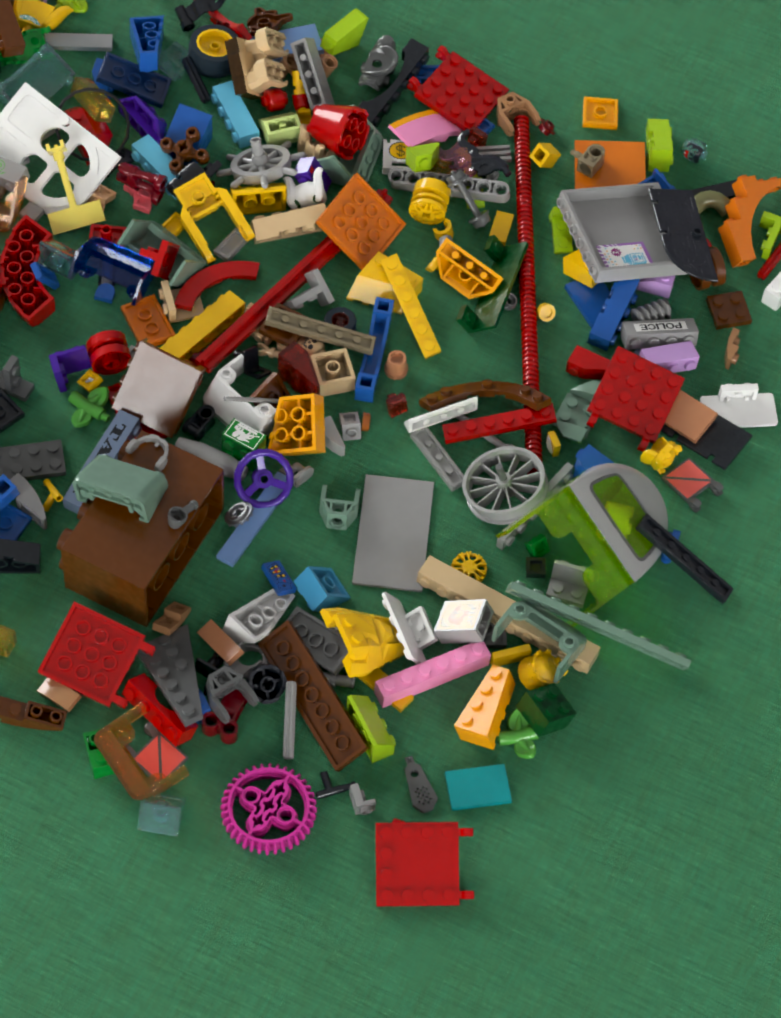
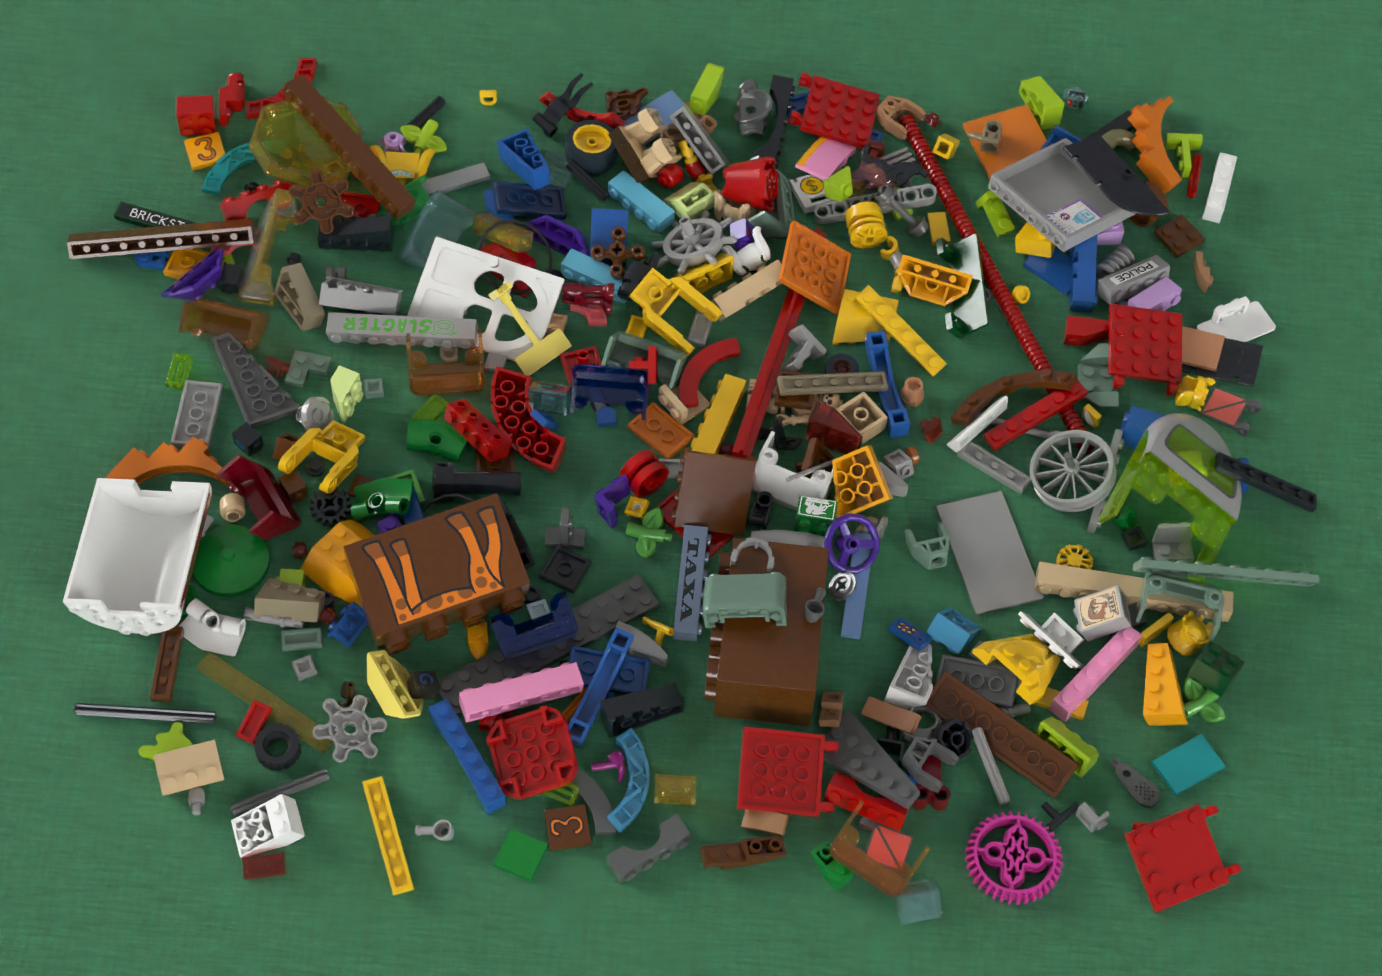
camera: 20 degrees left, 0 degrees up
light orange tile [582,96,618,130] -> none

